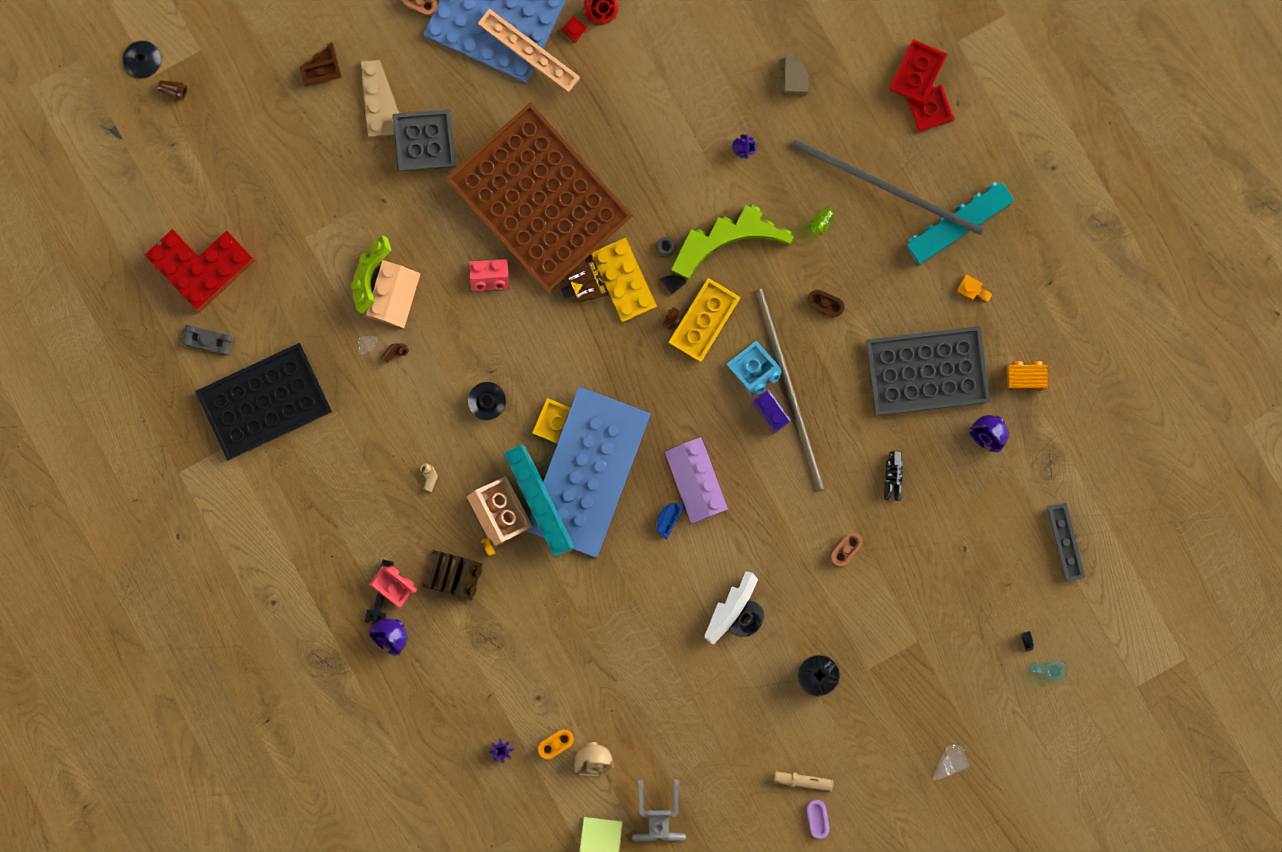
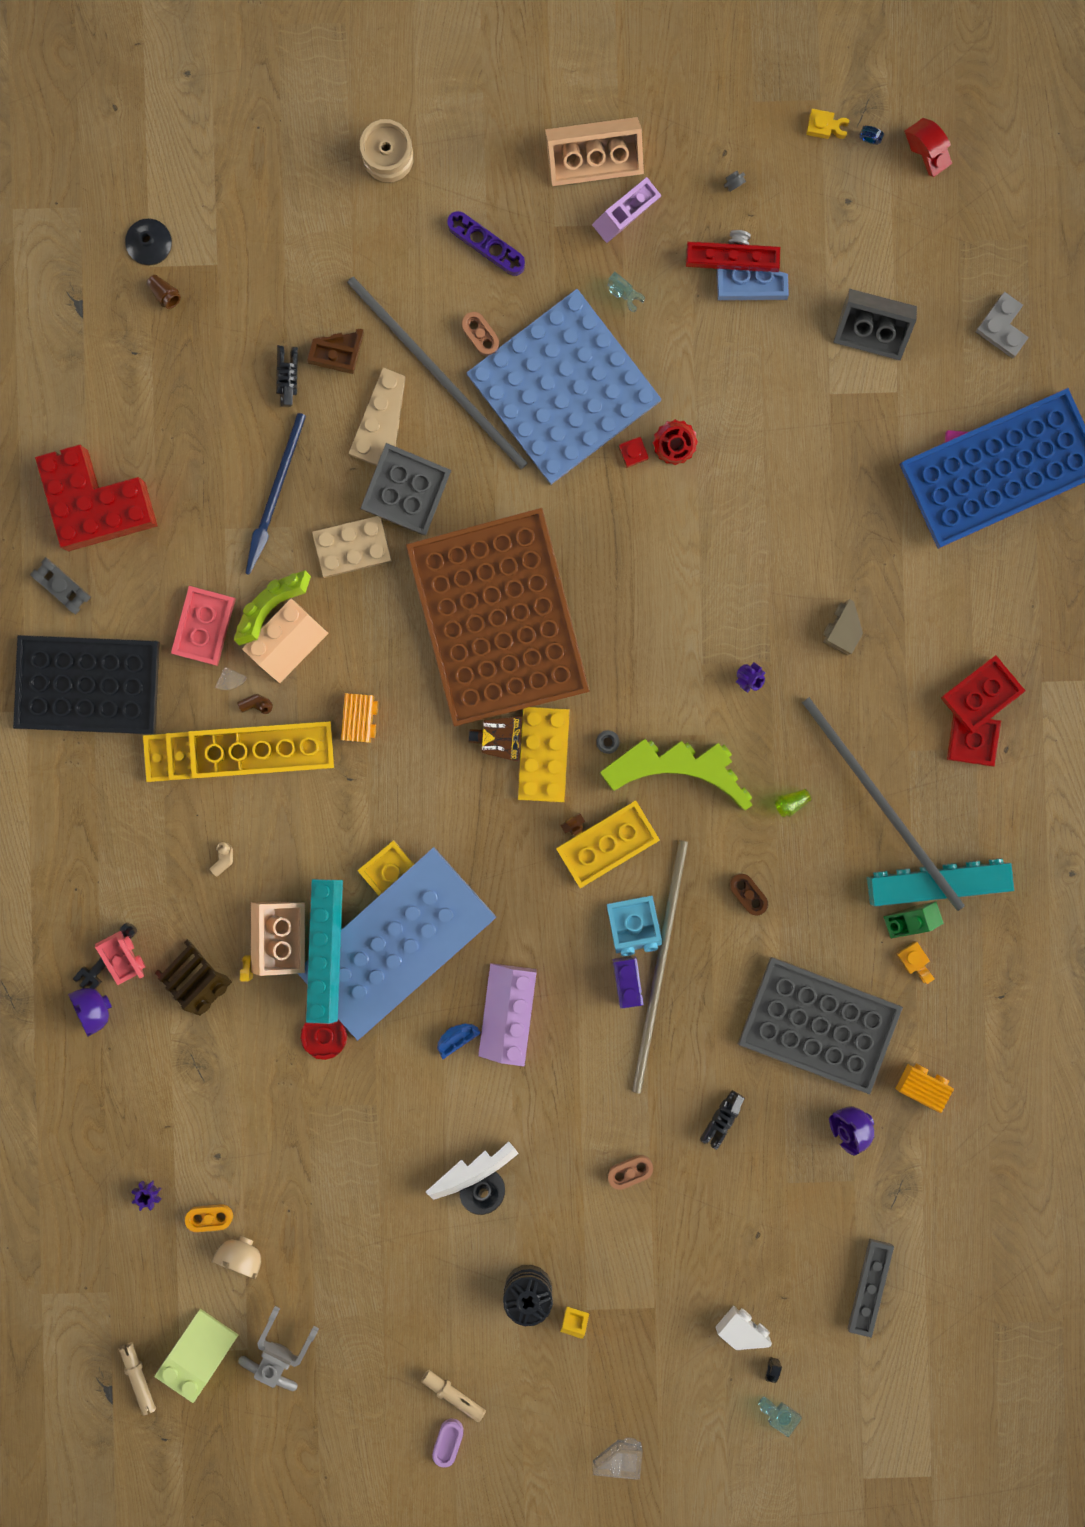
camera: 30 degrees right, 5 degrees up
black dish [468,382,506,420] -> none
coral bracket [469,259,509,291] -> none
light nougat plate [478,9,580,93] -> none
black tile [660,276,687,295] -> none
none -> yellow slope [143,721,334,782]
none -> coral plate [171,586,236,666]
none -> dark blue piece [245,413,306,575]
none -> black hinge [276,345,298,407]
none -> red tile [300,1019,348,1060]
none -> tan plate [312,516,392,578]
none -> light orange brick [341,693,378,743]
none -> dark grey piece [347,277,528,469]
none -> yellow plate [560,1307,589,1339]
none -> white slope [716,1306,772,1350]
none -> green slope [884,901,944,939]

